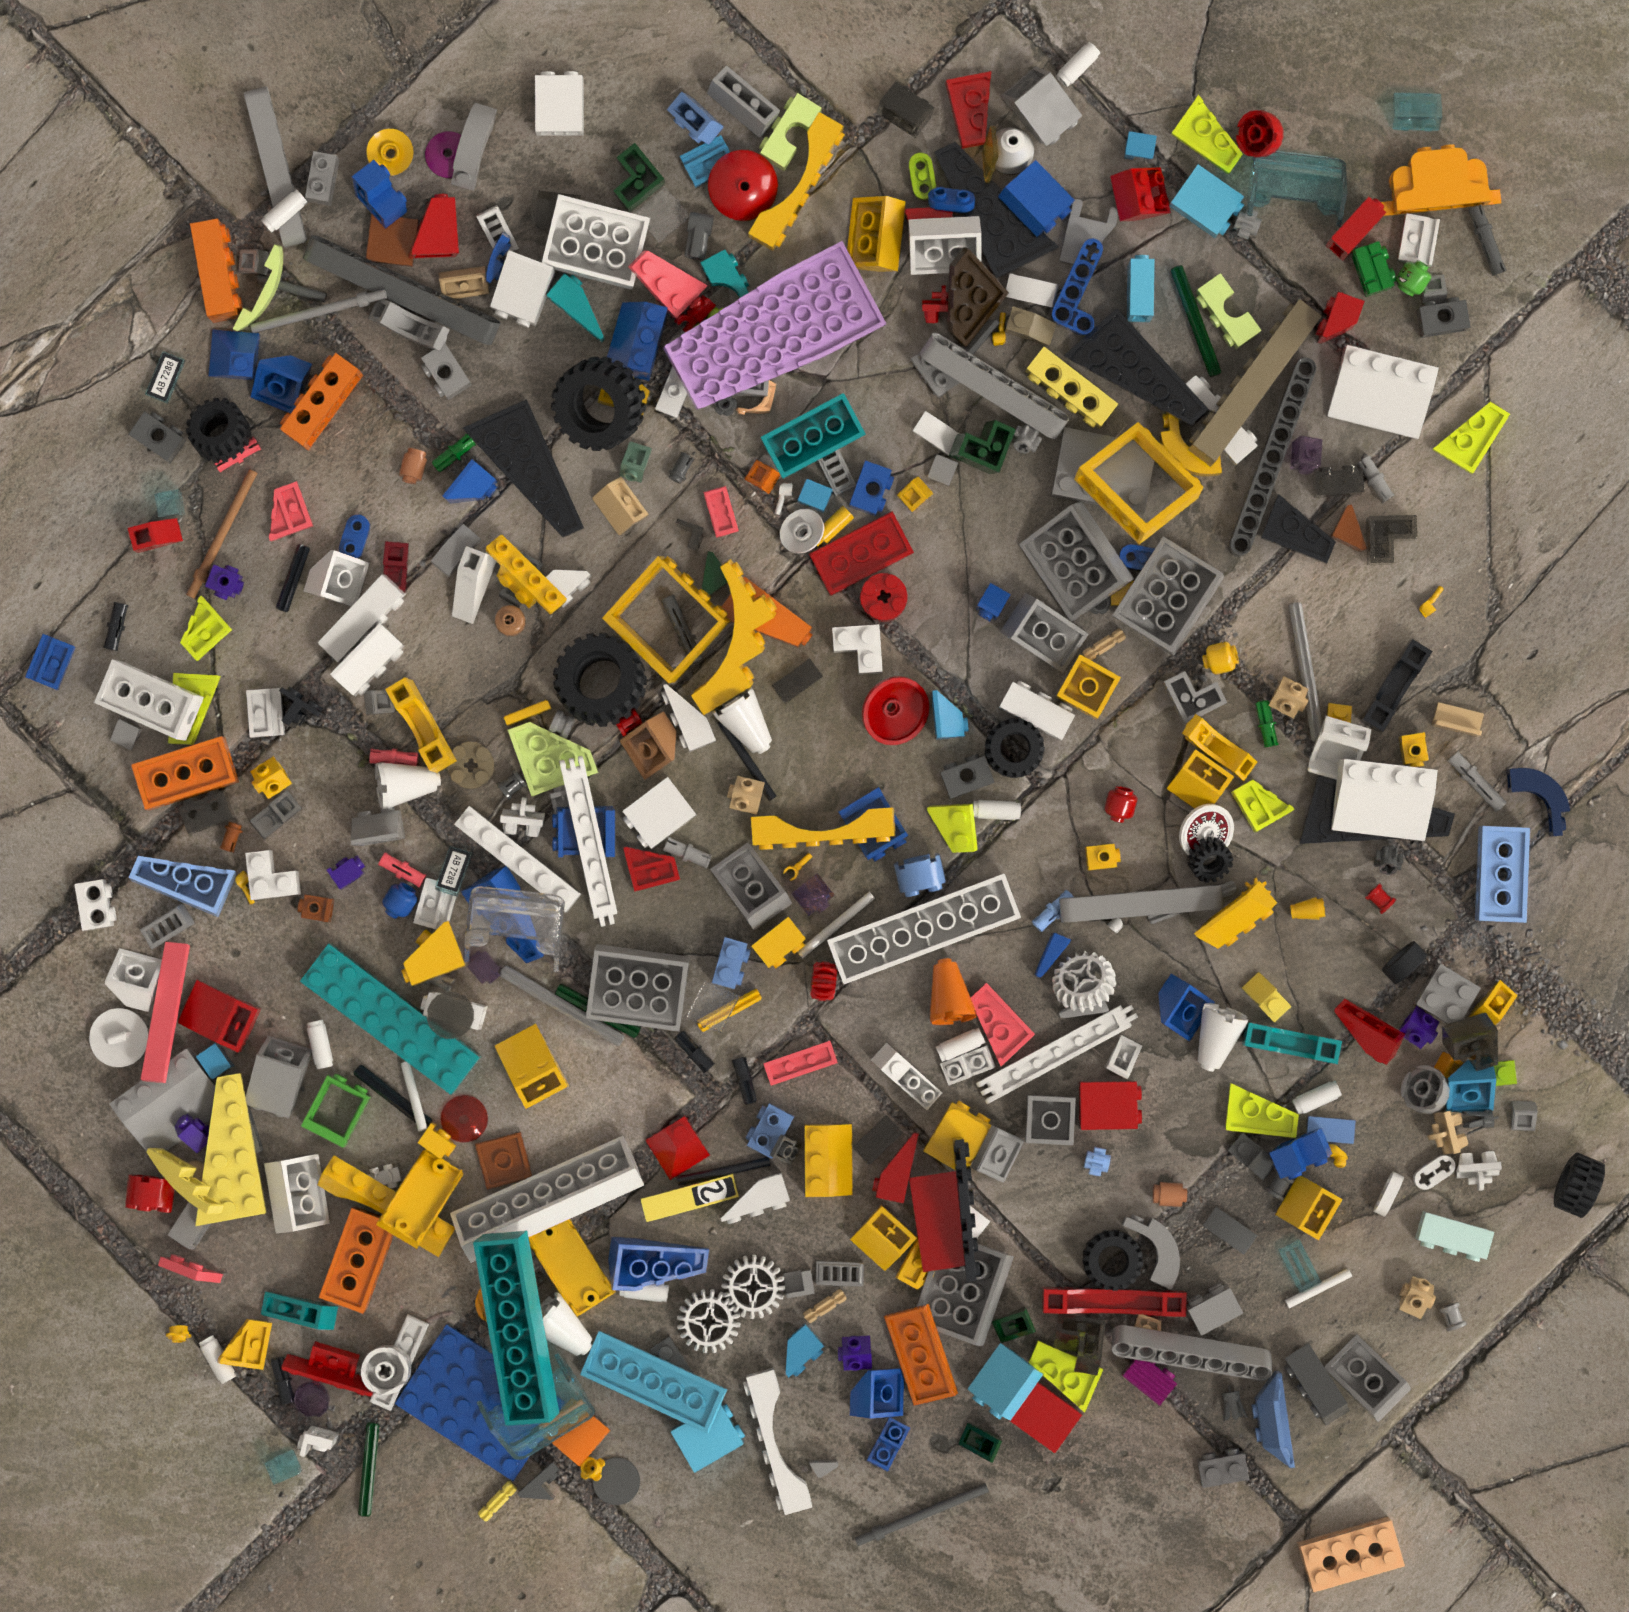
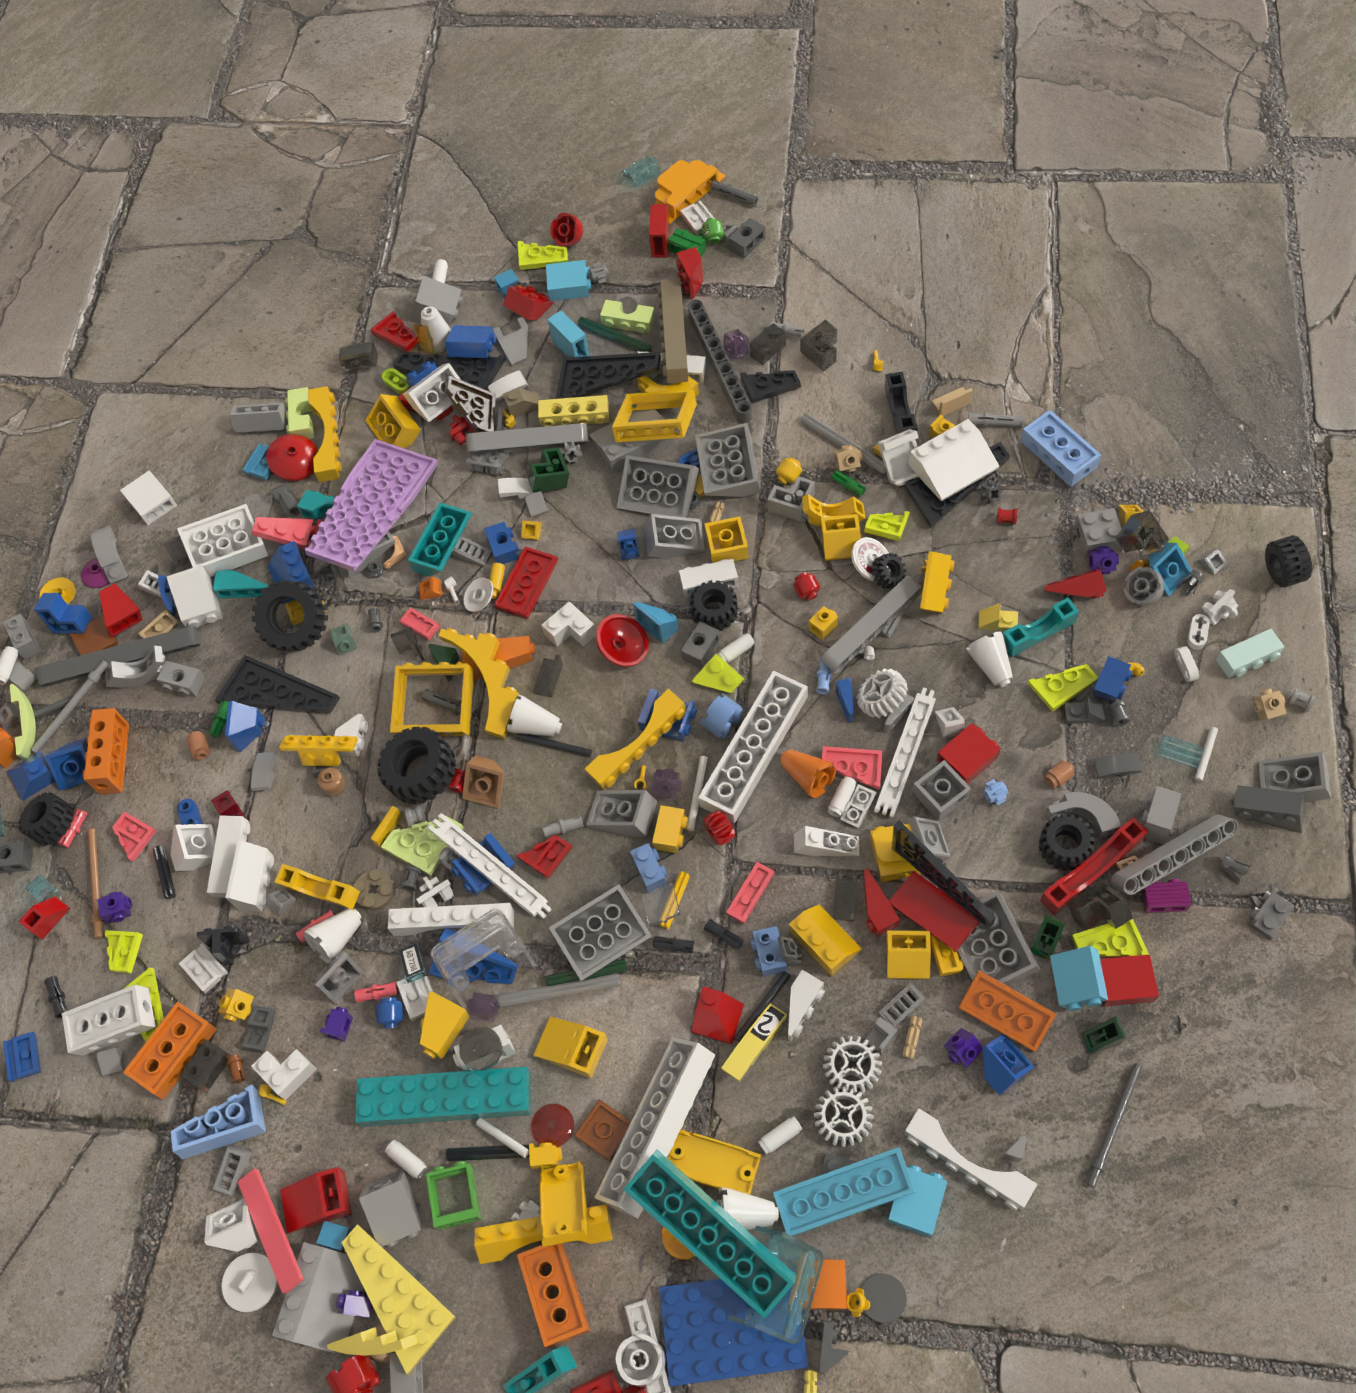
camera: 35 degrees left, 25 degrees down
white brick [74,879,117,931] -> none
white slope [264,1154,330,1234] -> none
dark orange brick [297,894,335,922] -> none
white slope [452,546,496,624] -> none
tan panel [592,477,649,535] -> none
blue wedge [608,1237,709,1291] -> none
dark green brick [613,143,666,213] -> none
white brick [622,777,697,849] -> none
white plate [655,366,687,419] -> none
white slope [661,684,716,752] -> none
medium blue brick [667,91,724,145] -> none
tan brick [727,776,765,815] -> none
dark azure slope [786,1323,824,1378] -> none
dark azure panel [798,479,833,513] -> none
red brick [860,573,908,622] -> none
blue slope [866,1417,910,1472] -> none
blue beam [1052,238,1103,336] -> none
blue slope [1158,973,1215,1042] -> none
clear light blue windscreen [1247,151,1347,227] -> none
medium blue wedge [1251,1371,1295,1468] -> none
yellow slope [1275,1175,1343,1240] -> none
yellow cone [1290,897,1326,920] -> none
white piece [1292,1081,1342,1115] -> none
medium blue tile [1306,1116,1356,1144] -> none
white slope [1327,345,1439,439] -> none
dark orange slope [1330,504,1367,552] -> none
black tyre [1382,941,1427,984] -> none
tan hips [1427,1111,1468,1155] -> none
neon yellow wing [1432,402,1510,475] -> none
dark blue arch [1506,768,1570,837] -> none

